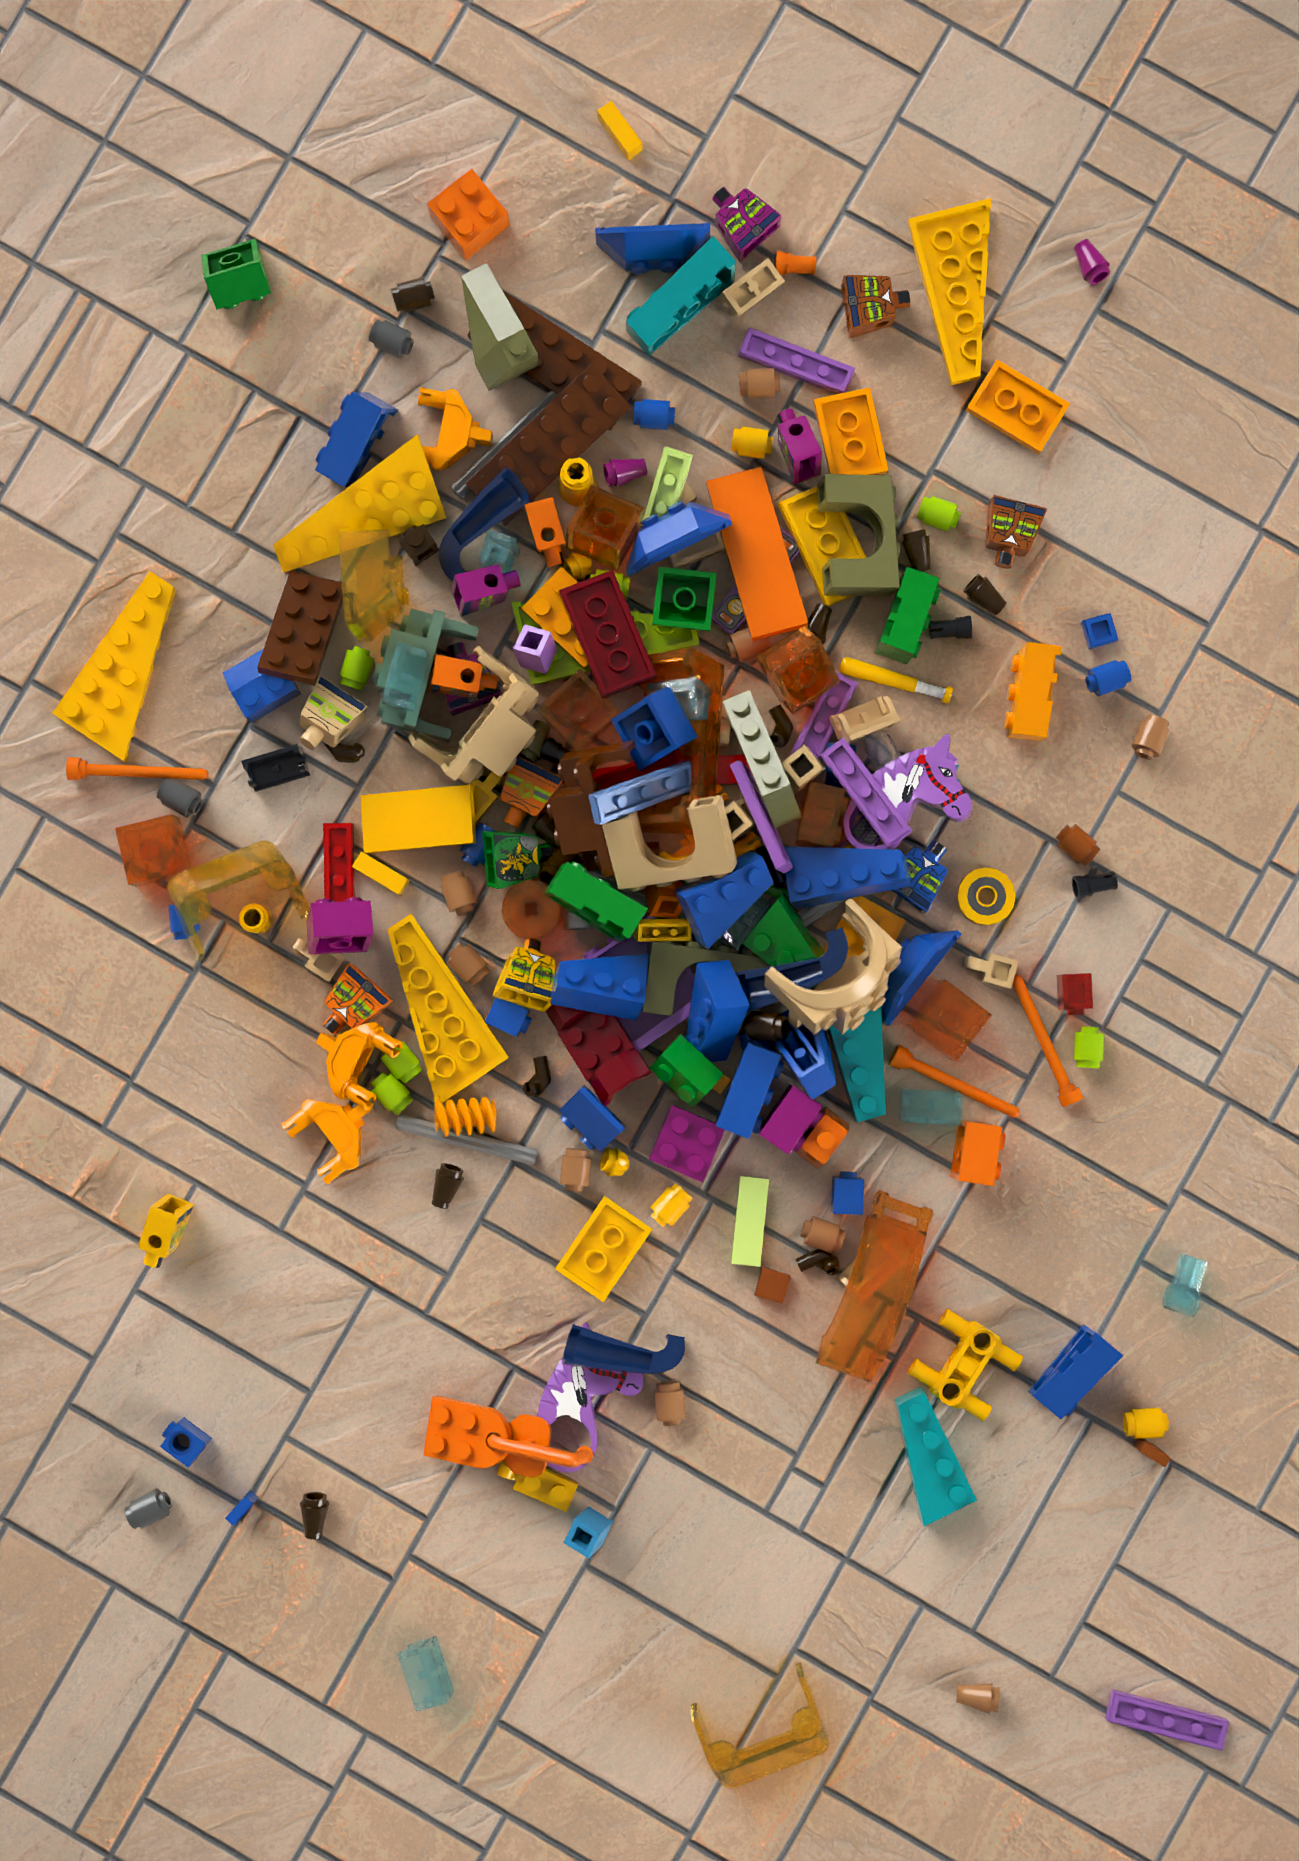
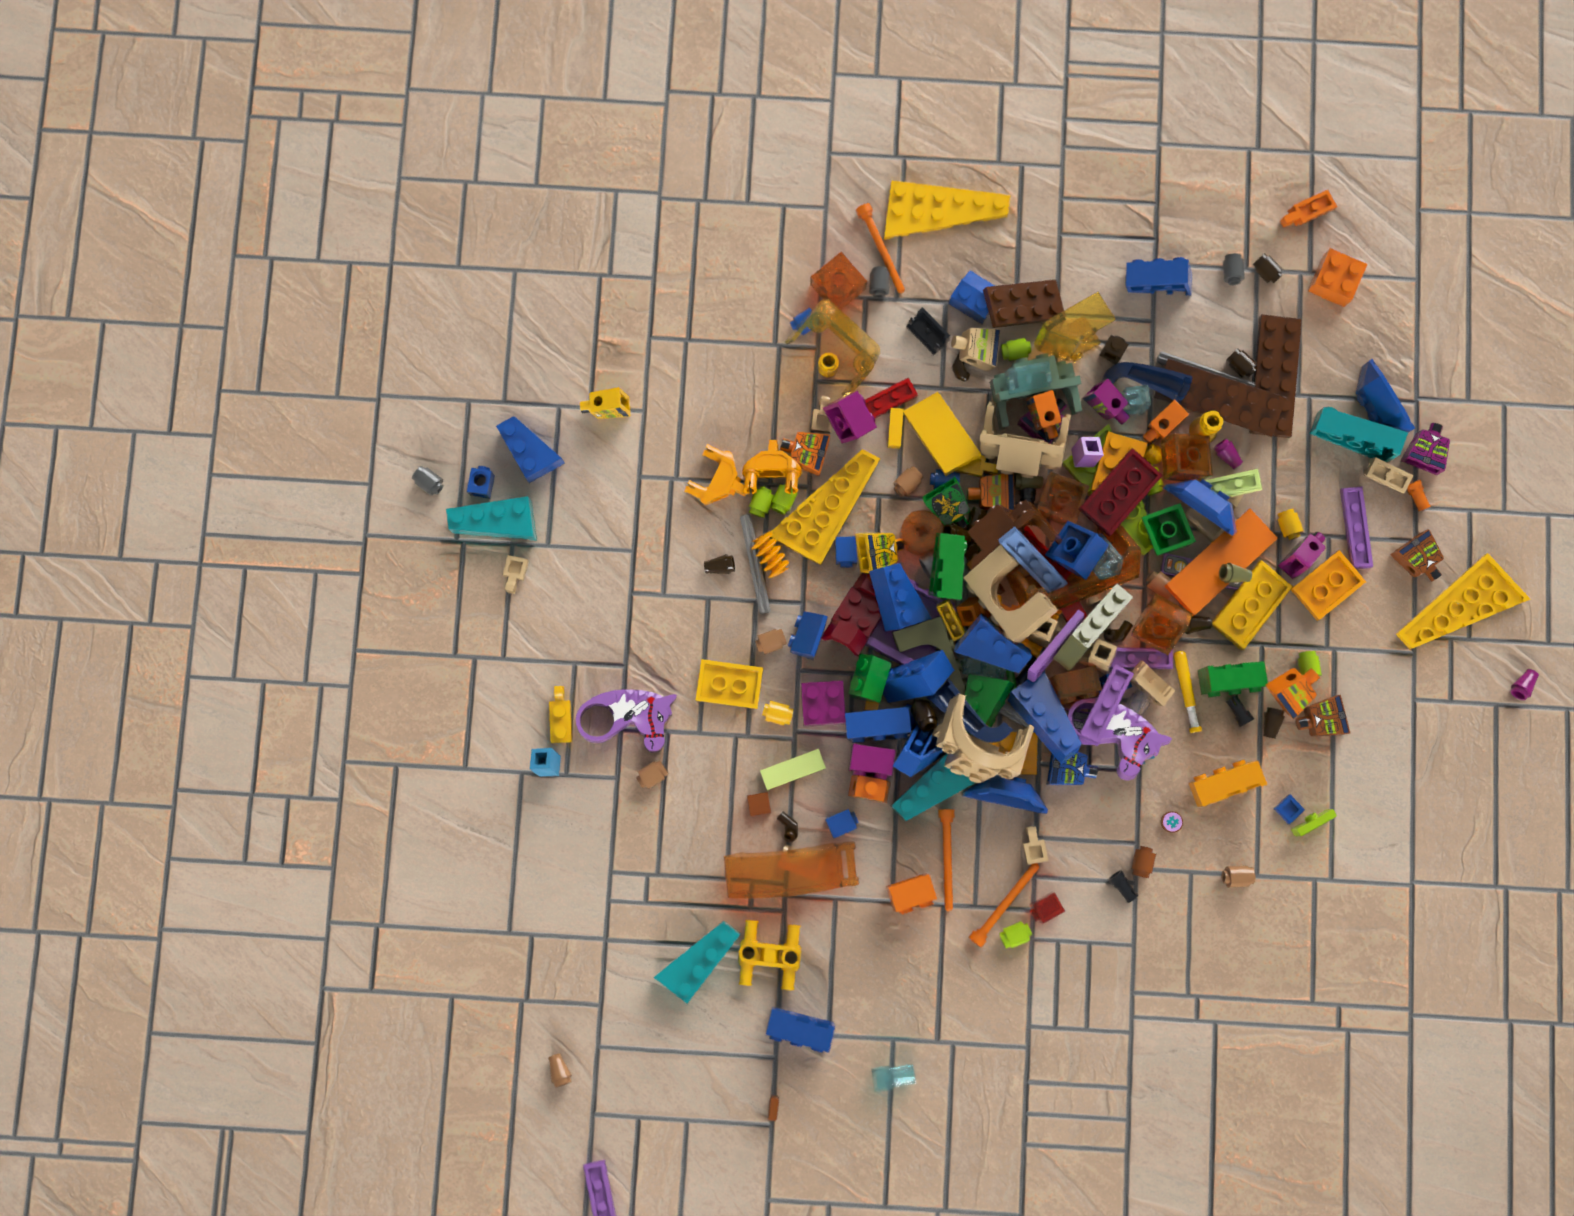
camera: 60 degrees right, 5 degrees down
green slope [201,239,271,310] -> none
blue tile [225,1490,258,1525] -> none
yellow wing [273,434,447,573] -> none
dark brown cone [300,1492,329,1539] -> none
clear light blue hinge [398,1636,454,1711] -> none
light orange connector [418,387,493,471] -> none
orange plate [423,1395,593,1477] -> none
medium nougat brick [448,943,490,987] -> none
olive wedge [461,263,540,391] -> none
dark brown arm [523,1056,551,1098] -> none
dark blue animal [562,1324,685,1374] -> none
yellow piece [597,101,643,160] -> none
yellow plate [600,1148,629,1177] -> none
blue brick [633,399,675,430] -> none
clear yellow windscreen [691,1662,829,1788] -> none
medium nougat brick [739,368,780,399] -> none
medium nougat brick [800,1216,846,1253] -> none
olive arch [817,474,902,596] -> none
clear light blue hinge [899,1089,962,1125] -> none
dark brown cone [901,529,931,572] -> none
clear orange brick [906,979,992,1061] -> none
yellow tile [957,867,1016,925] -> none
light orange plate [965,359,1071,455] -> none
blue brick [1085,660,1131,697] -> none
yellow brick [1123,1407,1169,1439] -> none
none -> teal wedge [446,496,537,541]
none -> blue wedge [496,416,565,483]
none -> tan plate [503,555,529,594]
none -> tile [1160,811,1183,833]
none -> olive cone [1219,563,1252,583]
none -> dark brown brick [1226,348,1257,378]
none -> orange torso [1265,668,1320,719]
none -> orange hinge [1280,189,1337,228]
none -> lime plate [1291,809,1337,836]

